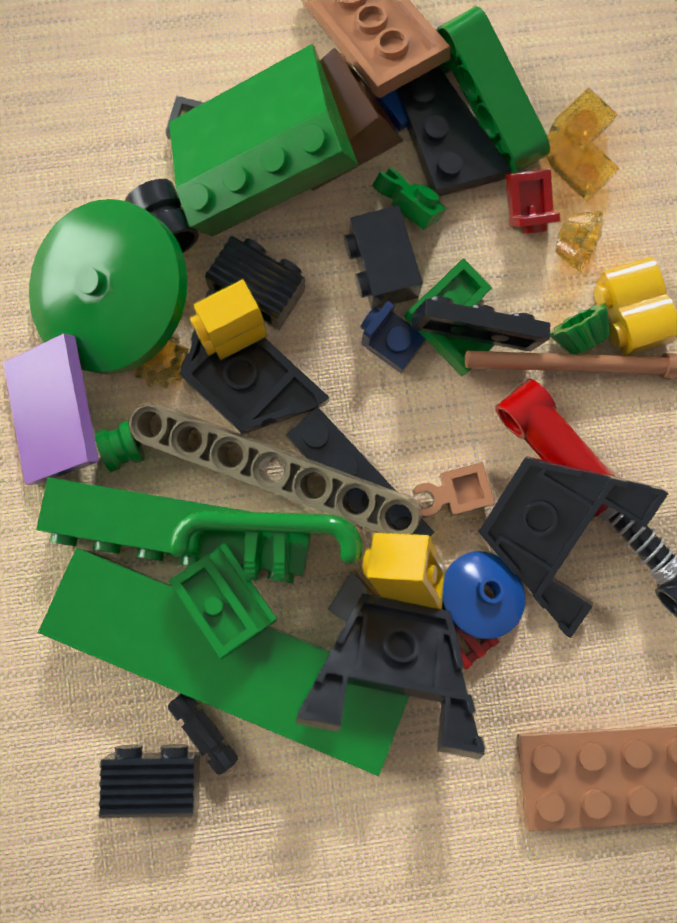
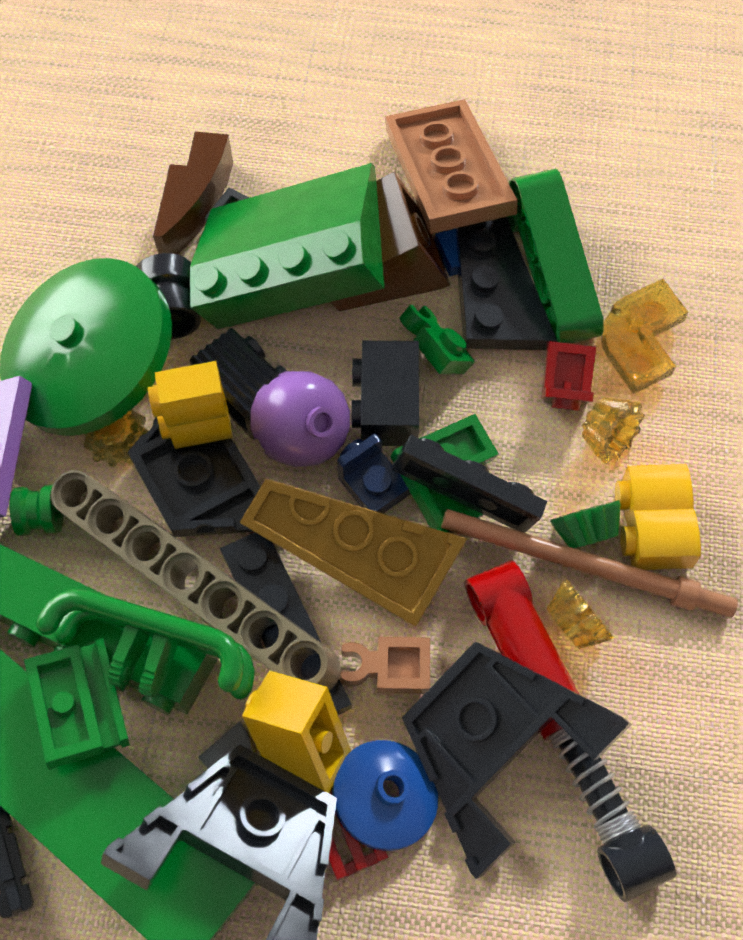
camera: 20 degrees right, 15 degrees down
none -> reddish brown slope [153,131,233,254]
none -> pearl gold wing [240,479,467,627]
none -> medium lavender cylinder [251,371,350,467]
none -> clear yellow piece [546,579,614,650]

